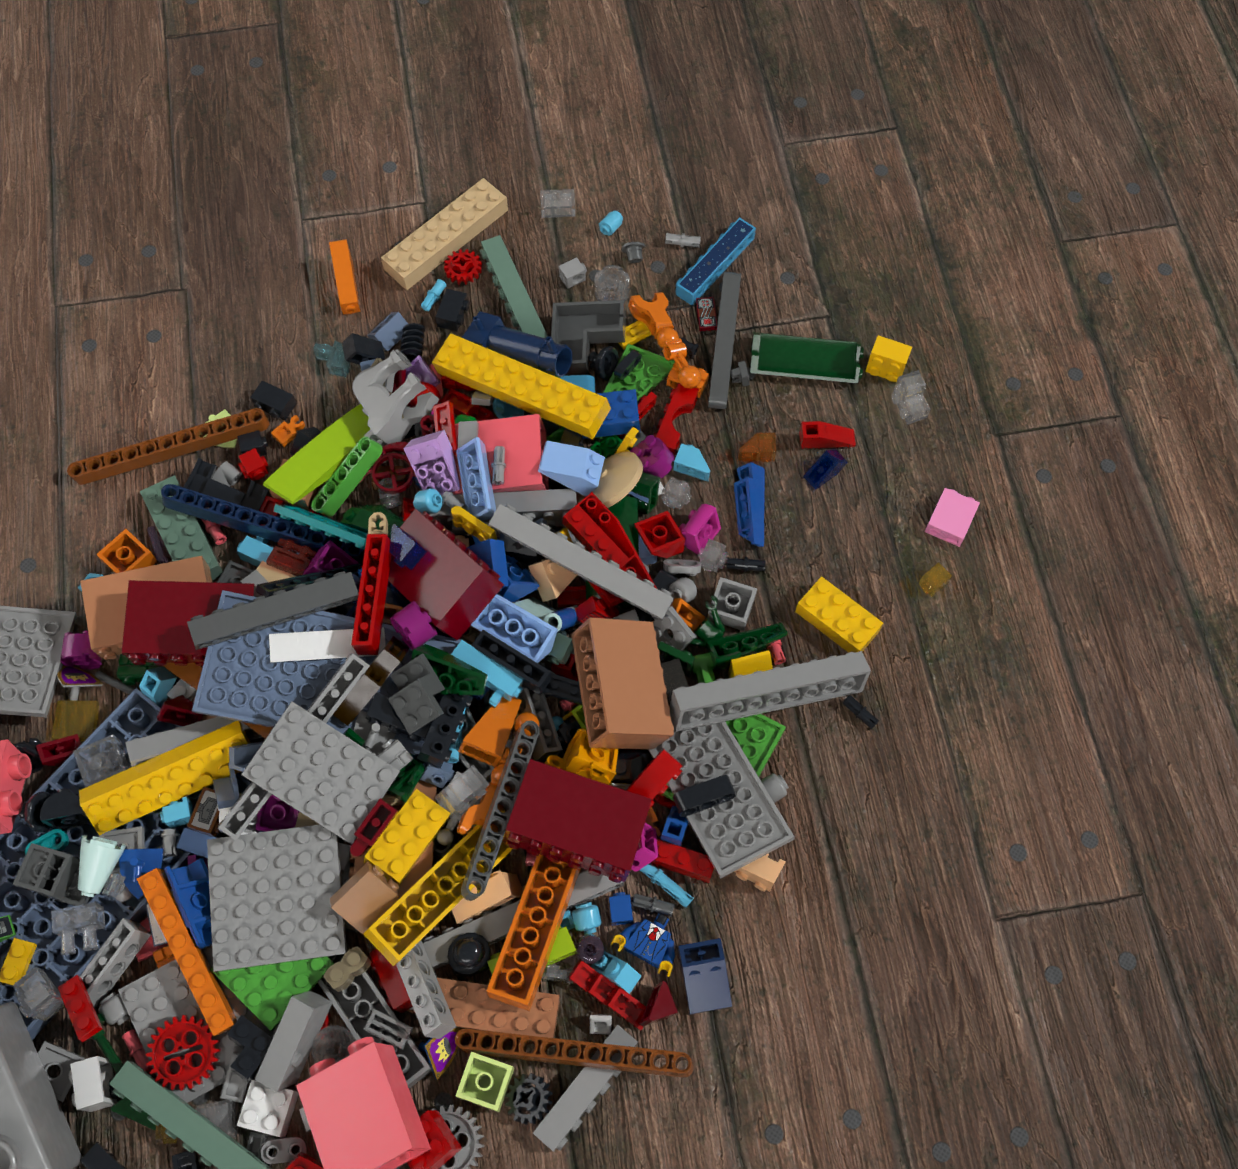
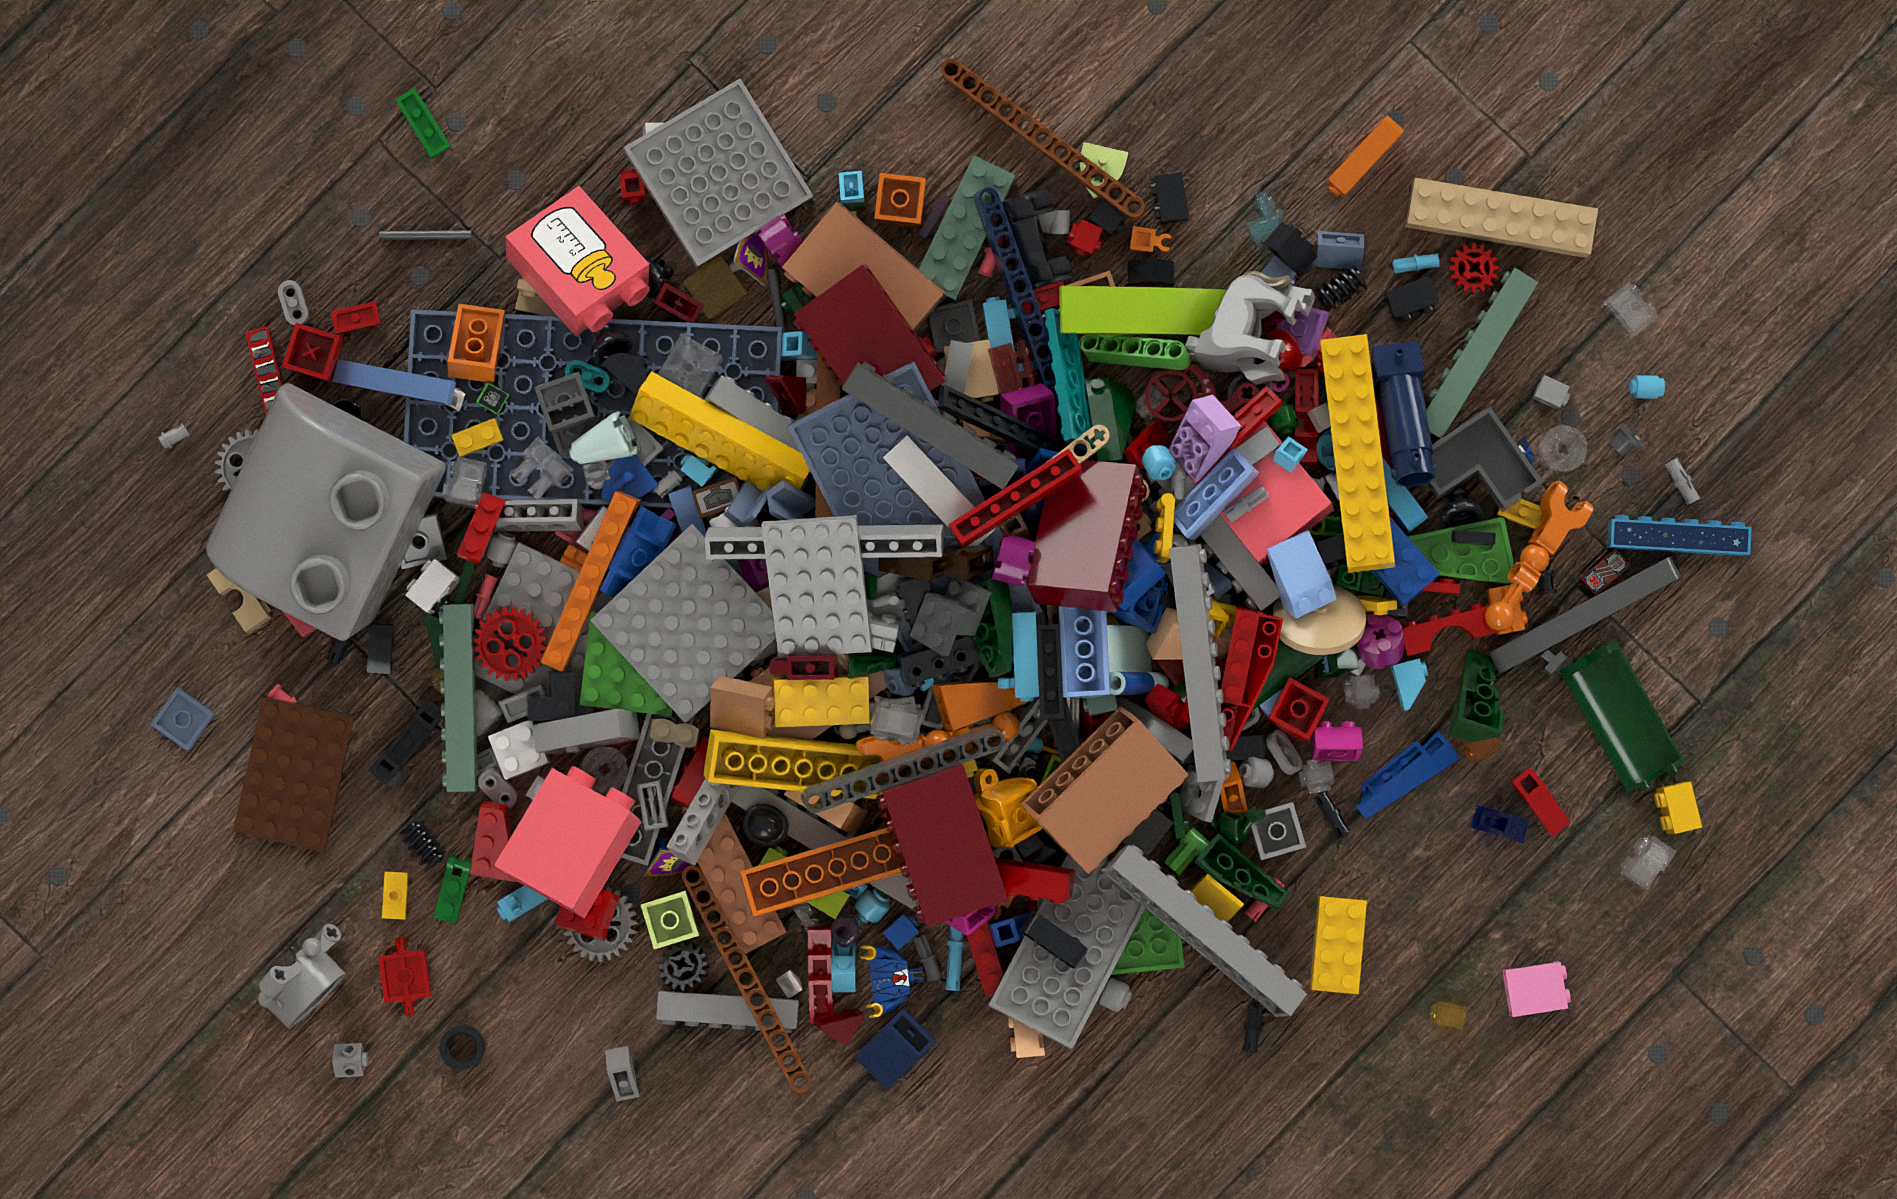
camera: 60 degrees right, 20 degrees up
clear blue slope [390,524,427,570] -> none
none -> medium azure slope [1273,437,1308,473]
none -> dark green wedge [1448,649,1505,743]

